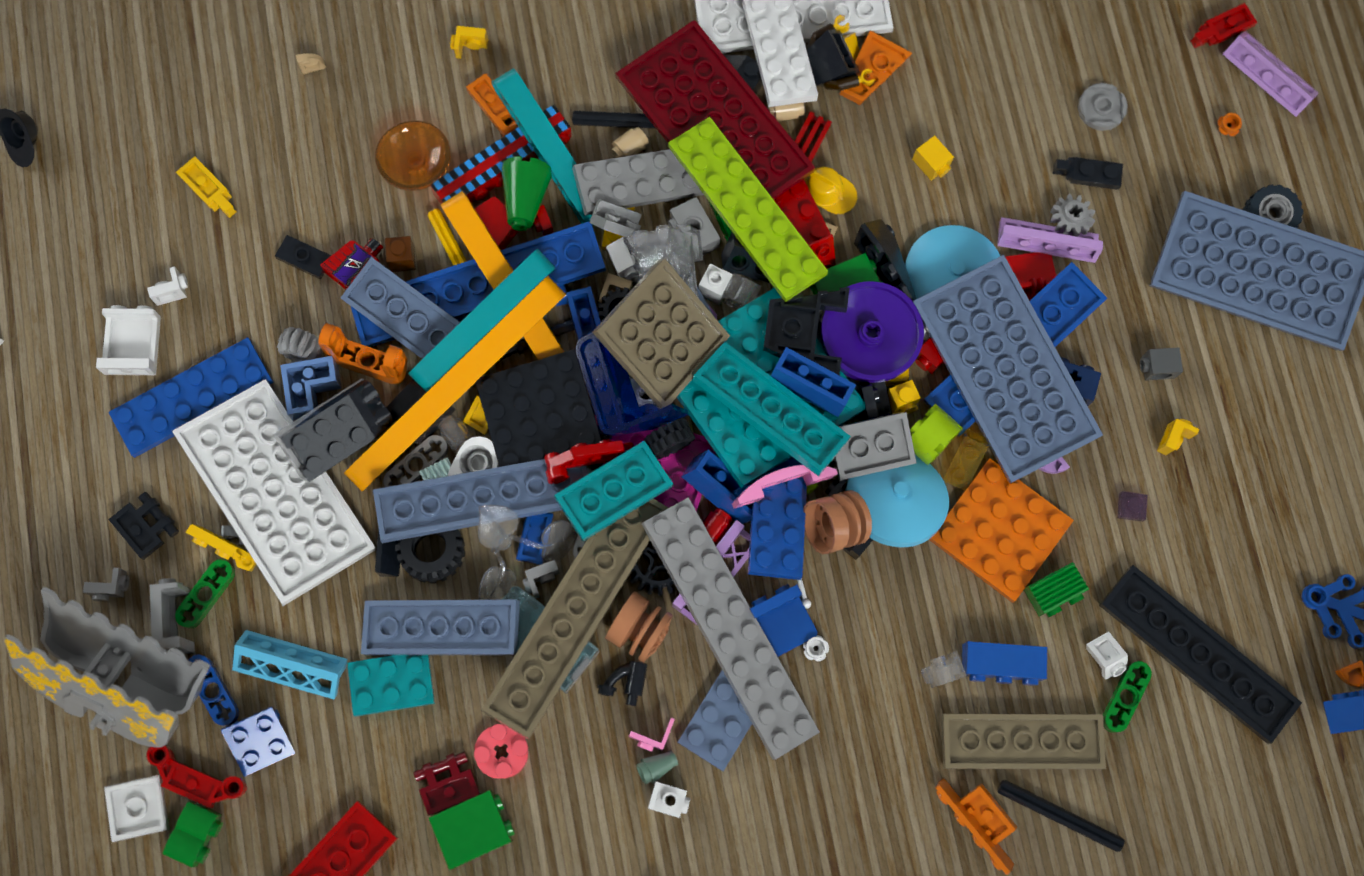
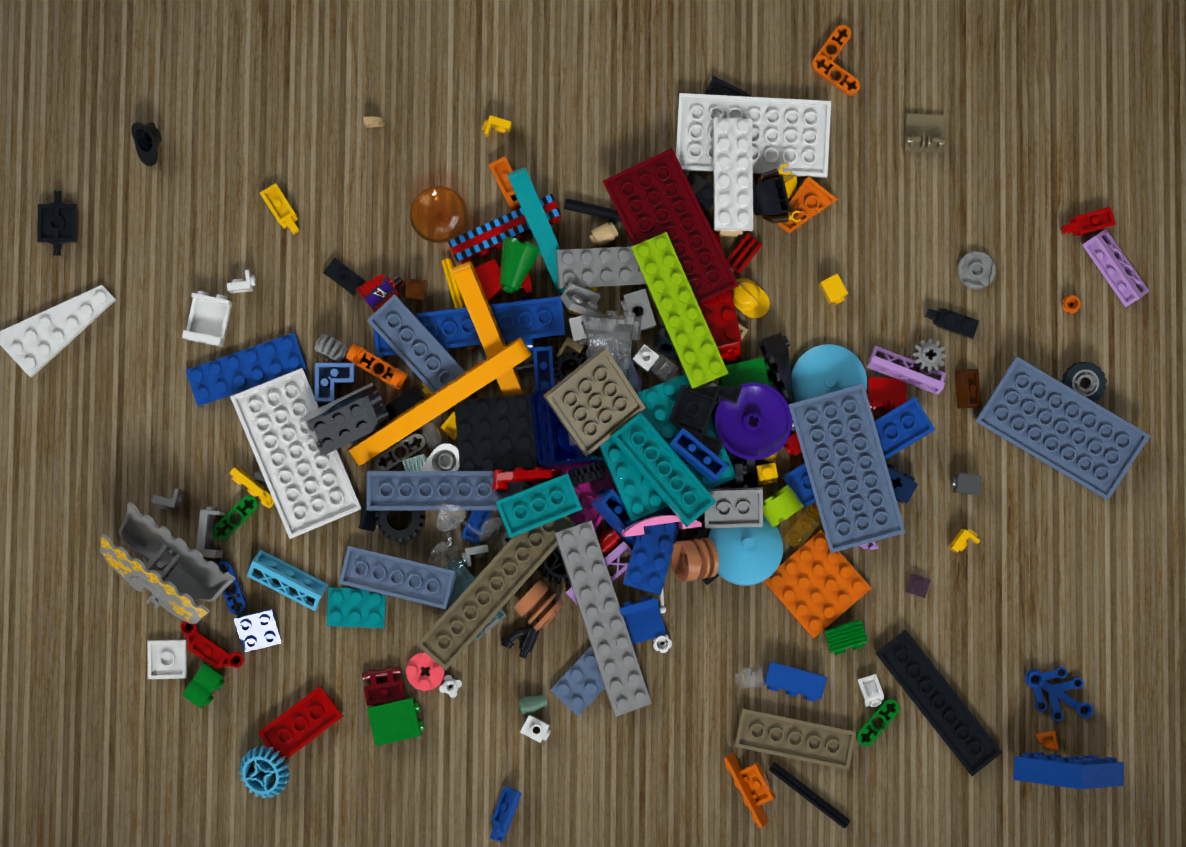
camera: 15 degrees right, 10 degrees up
black plate [108,492,179,560] -> none
teal beam [408,248,556,393] -> none
bright pink bracket [629,718,675,752] -> none
none -> white plate [439,675,462,698]
none -> reddish brown slope [955,369,981,409]

